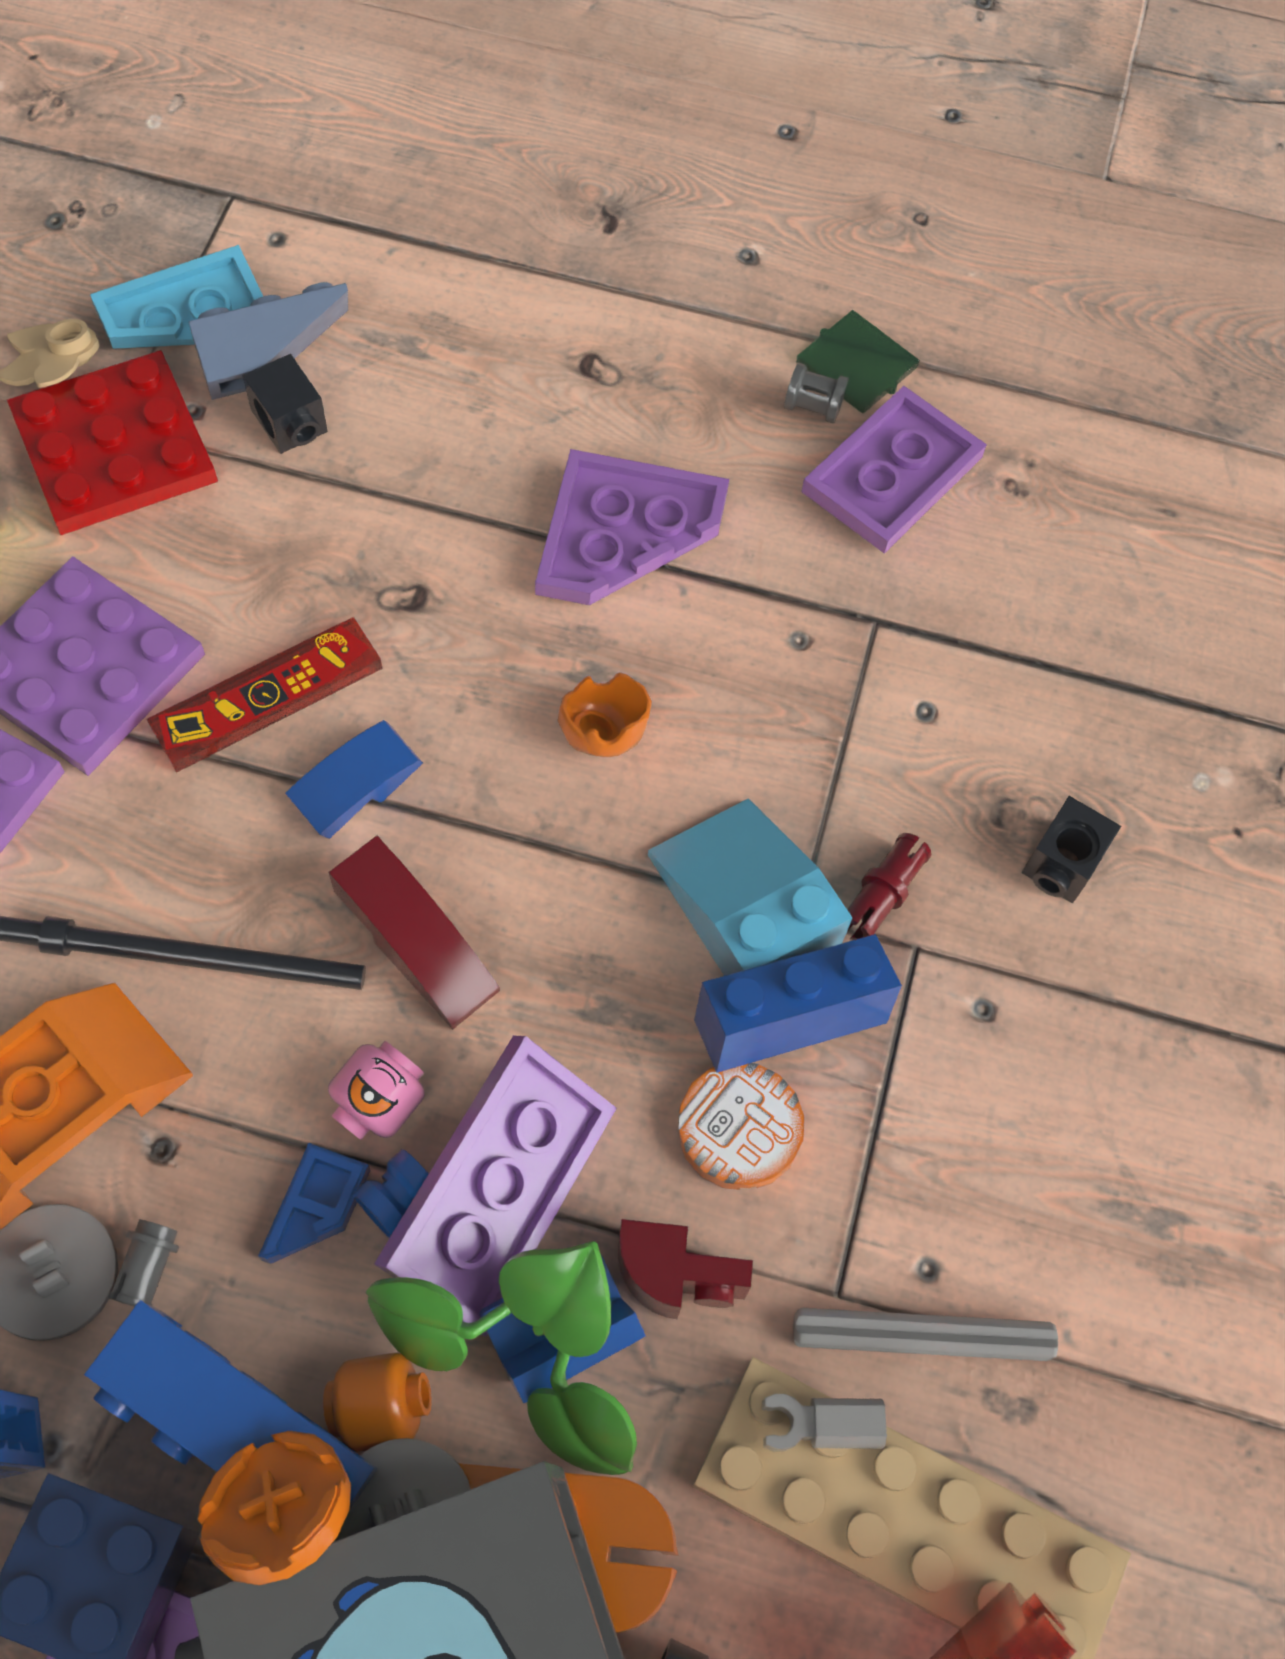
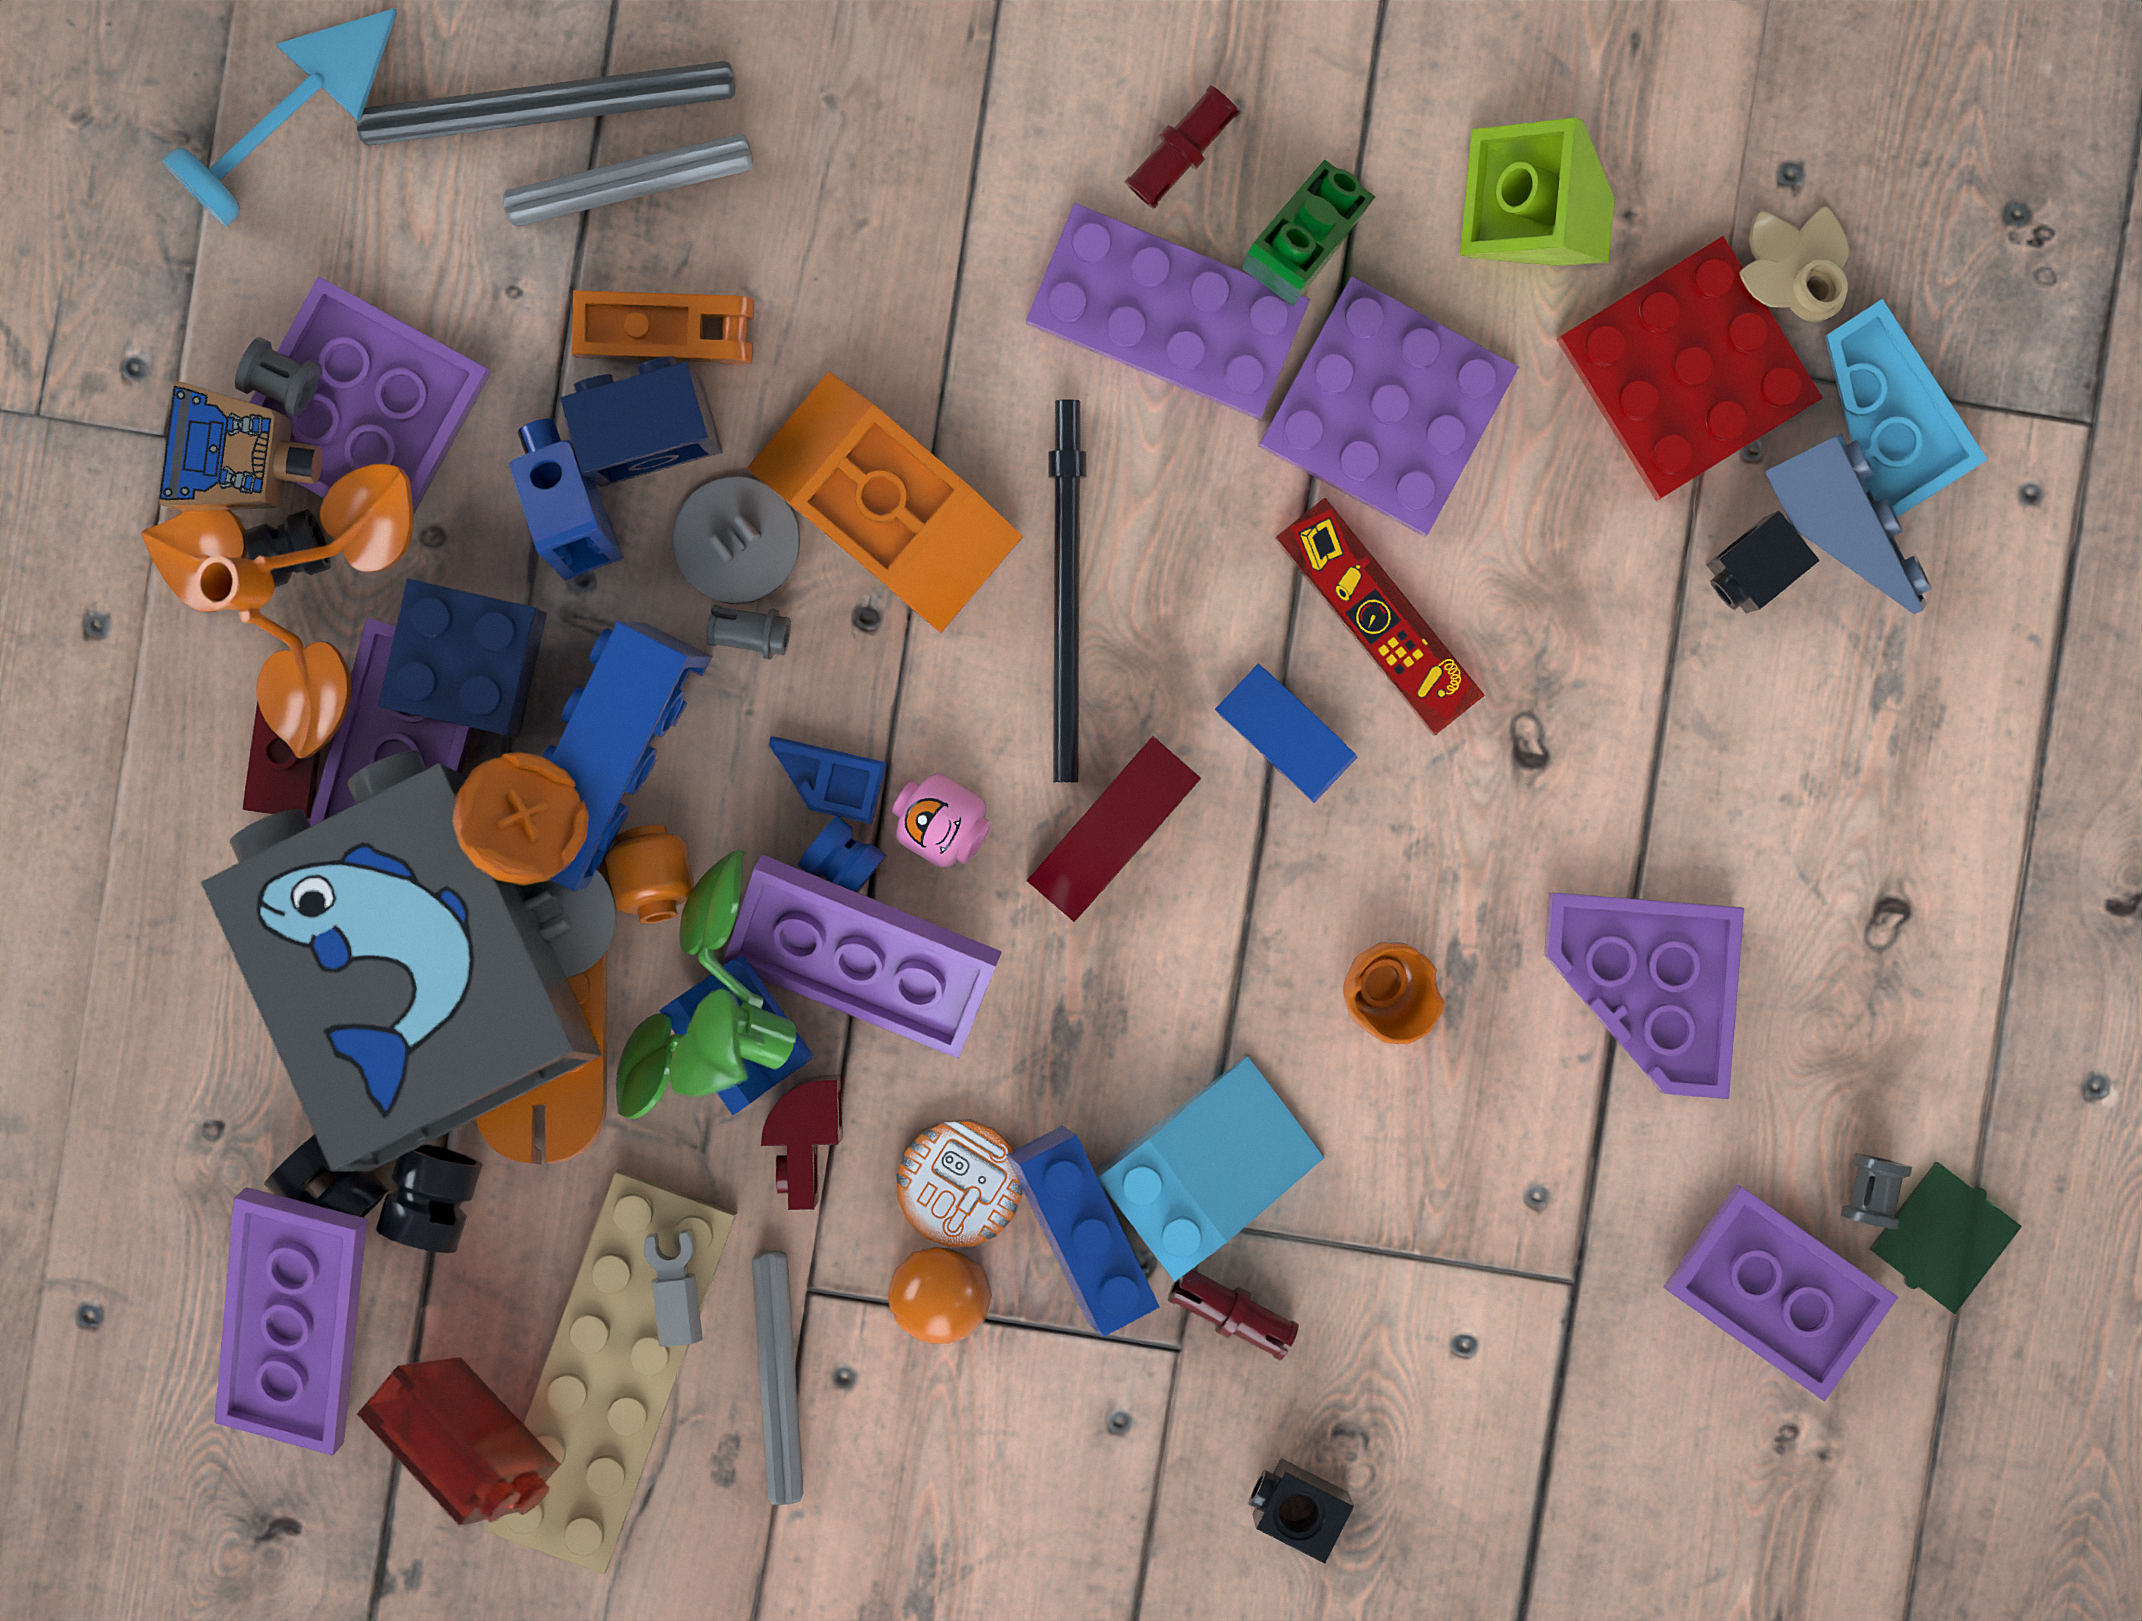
camera: 90 degrees right, 25 degrees up
none -> orange hair [887,1247,992,1344]

